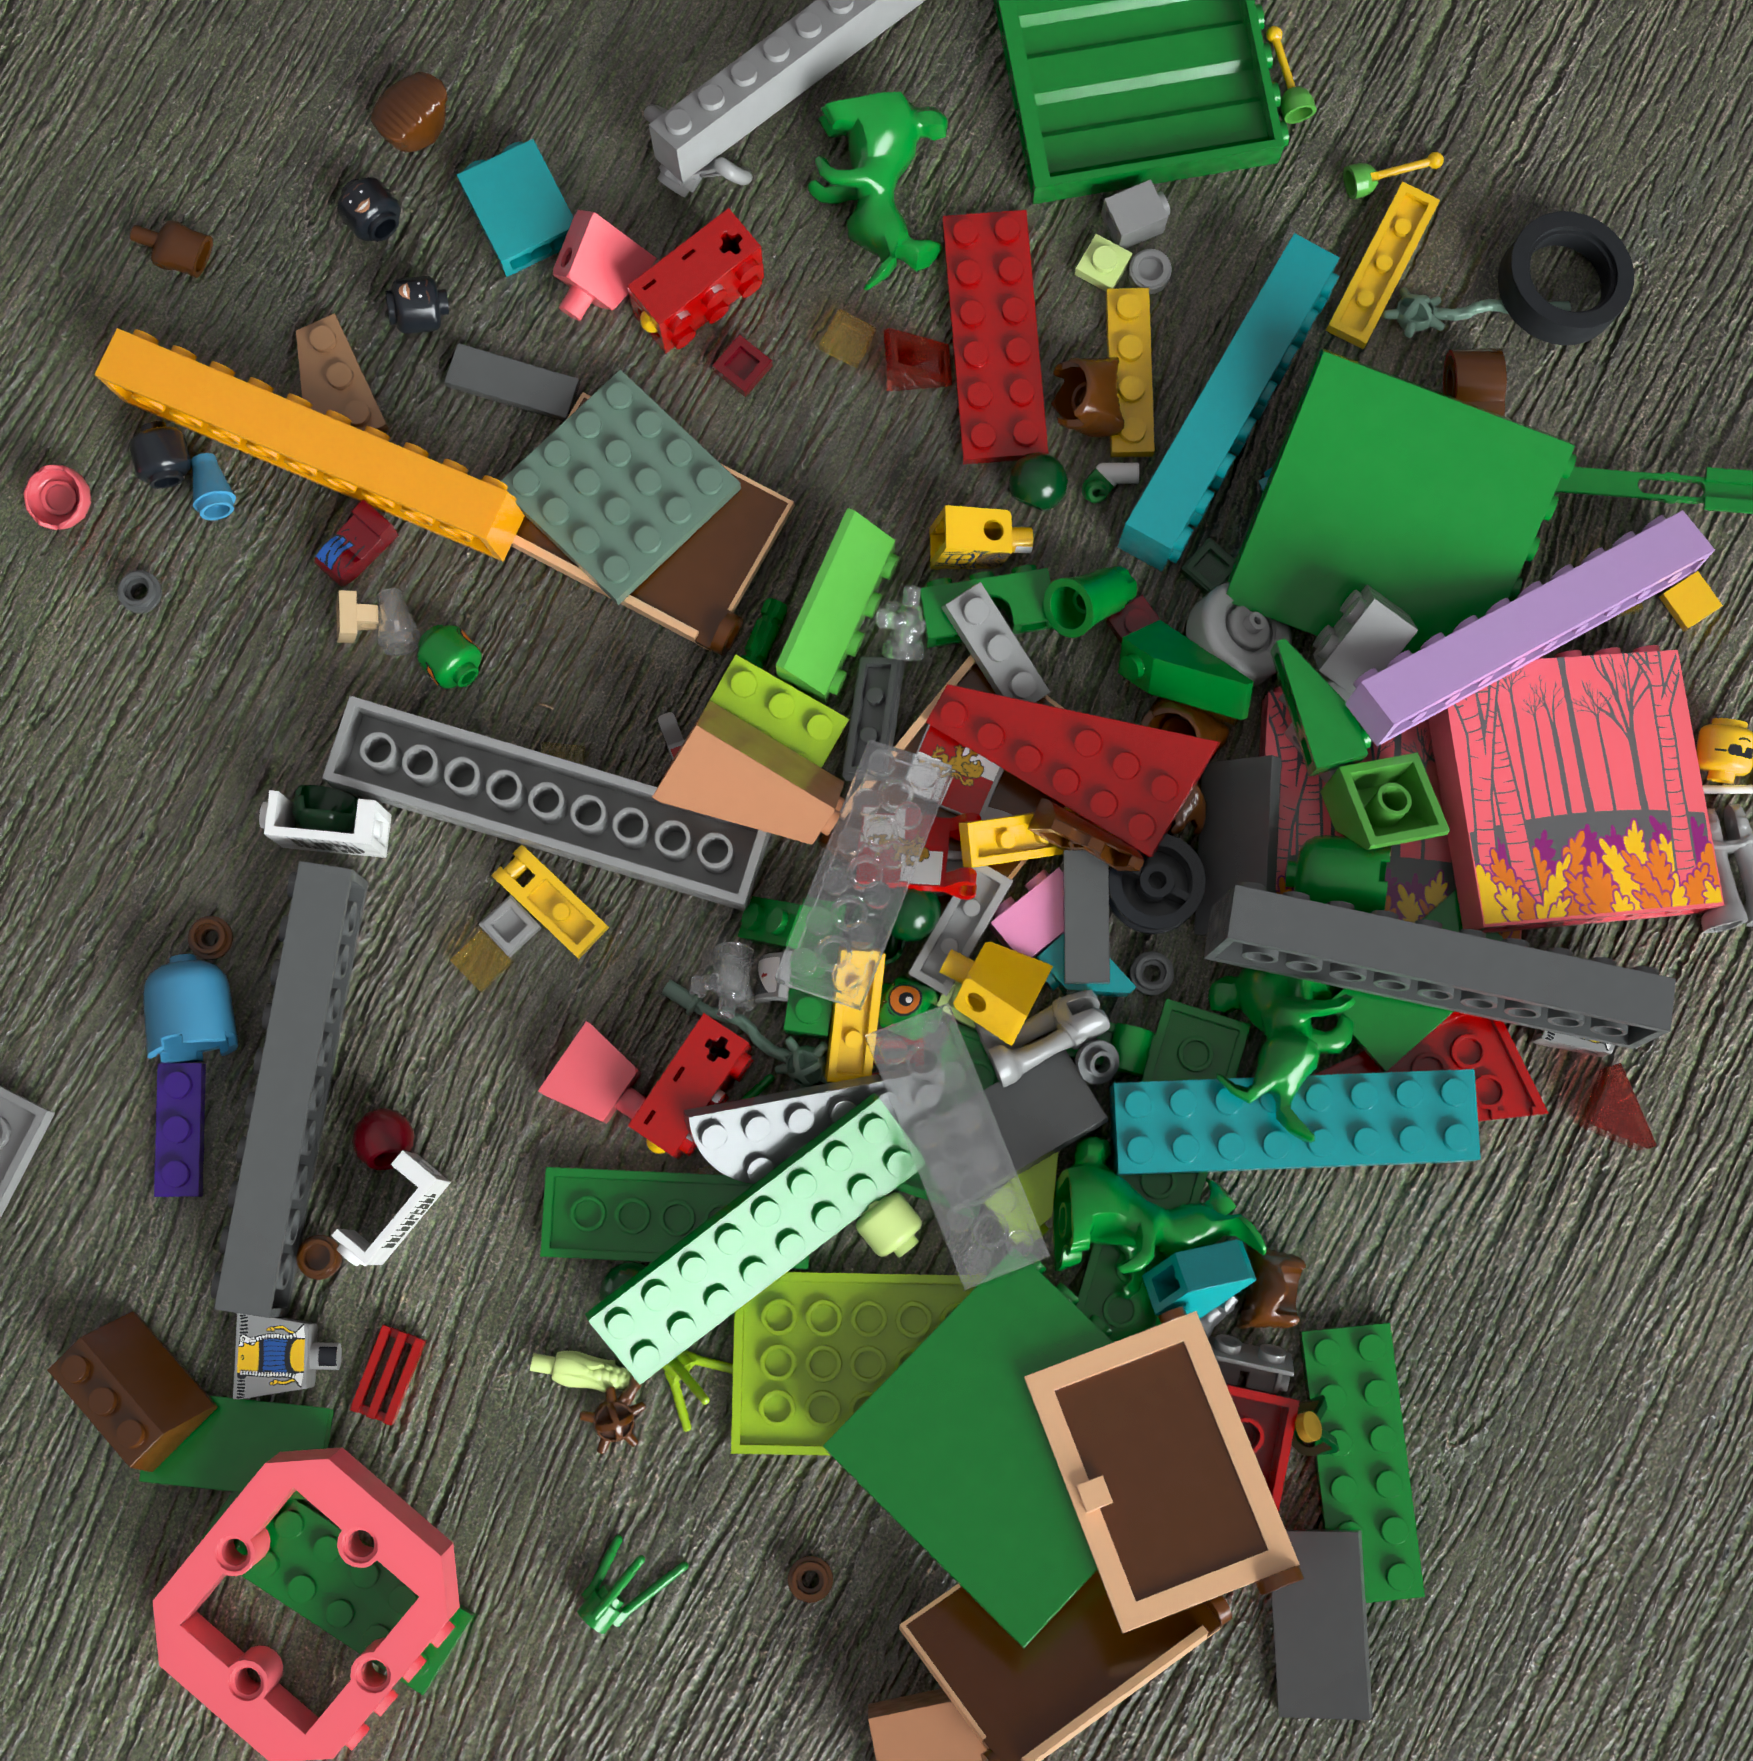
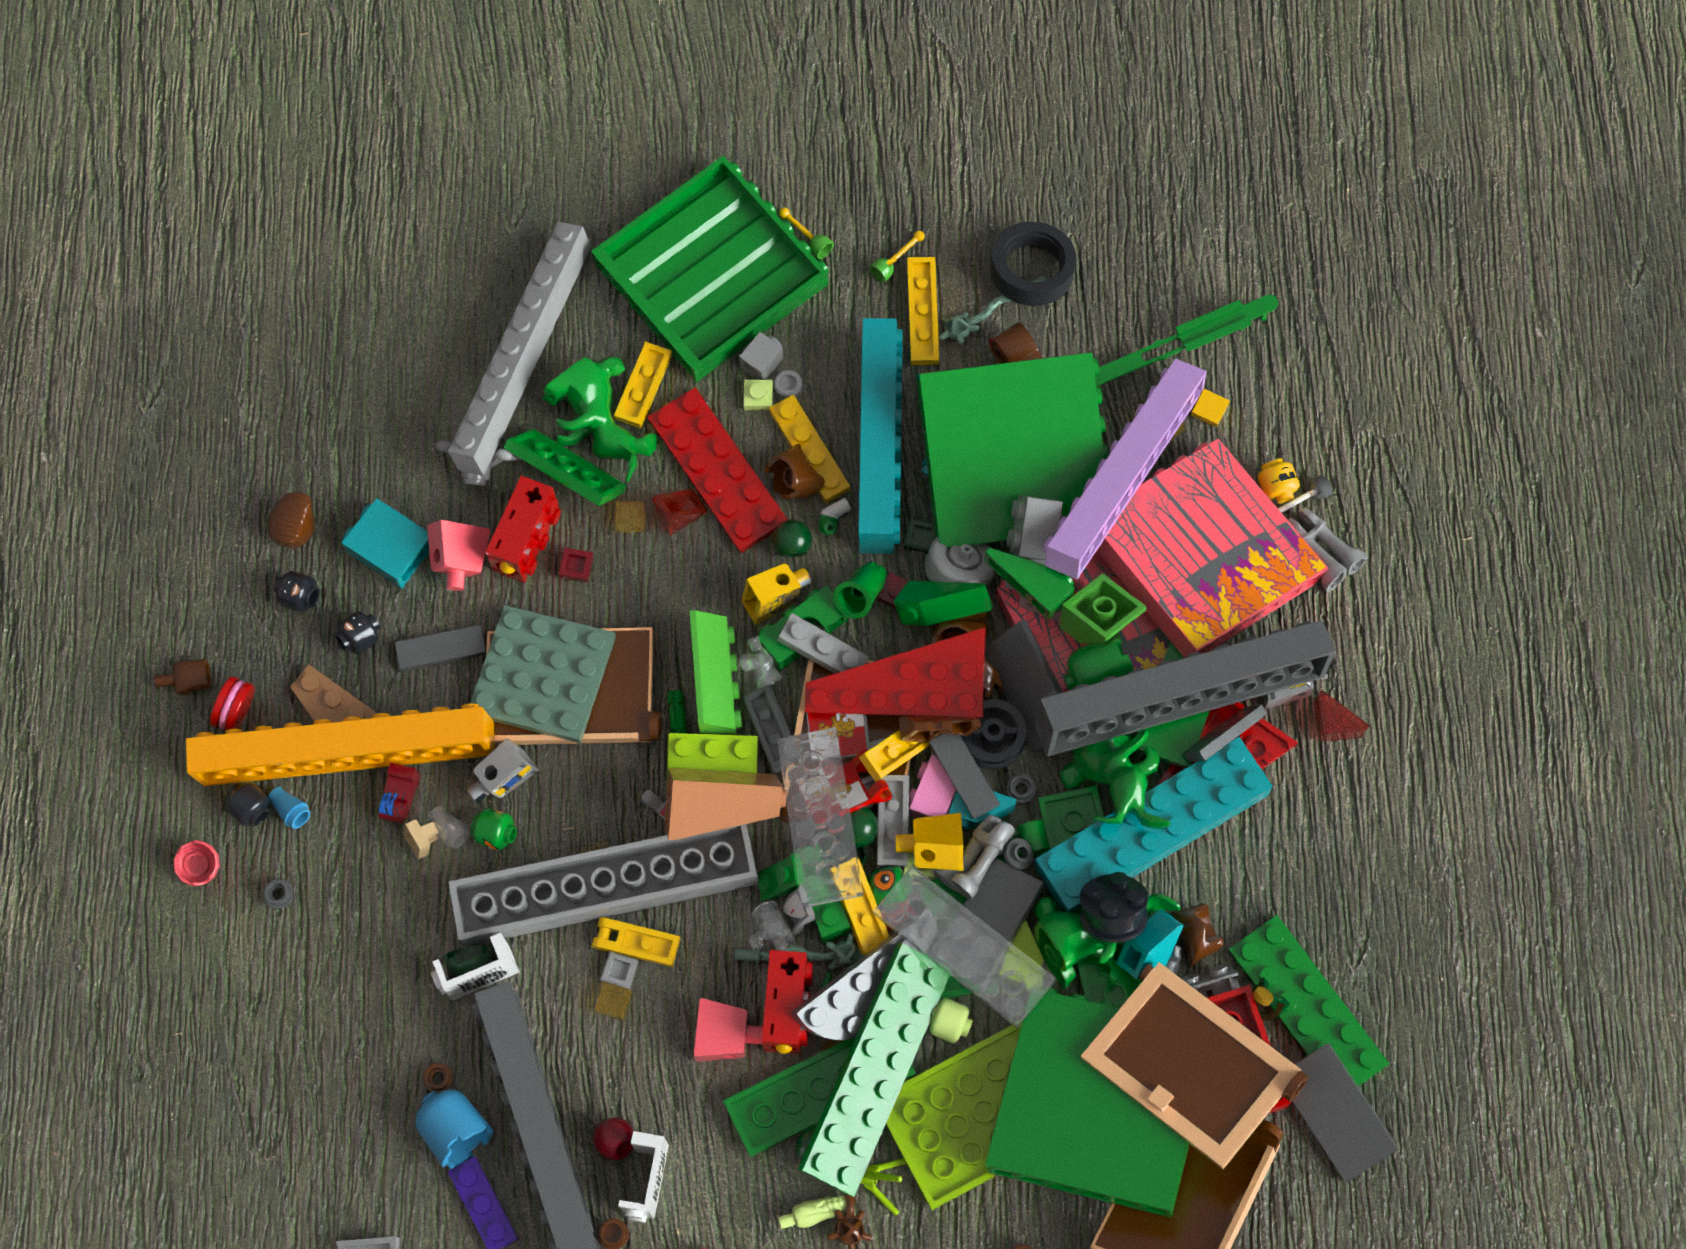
camera: 25 degrees left, 10 degrees down
none -> red head [210,676,255,731]
none -> light grey torso [467,739,539,803]
none -> green tile [504,429,627,506]
none -> yellow plate [614,342,672,429]
none -> black wheel [1080,872,1148,943]
none -> dark grey tile [1183,705,1267,762]

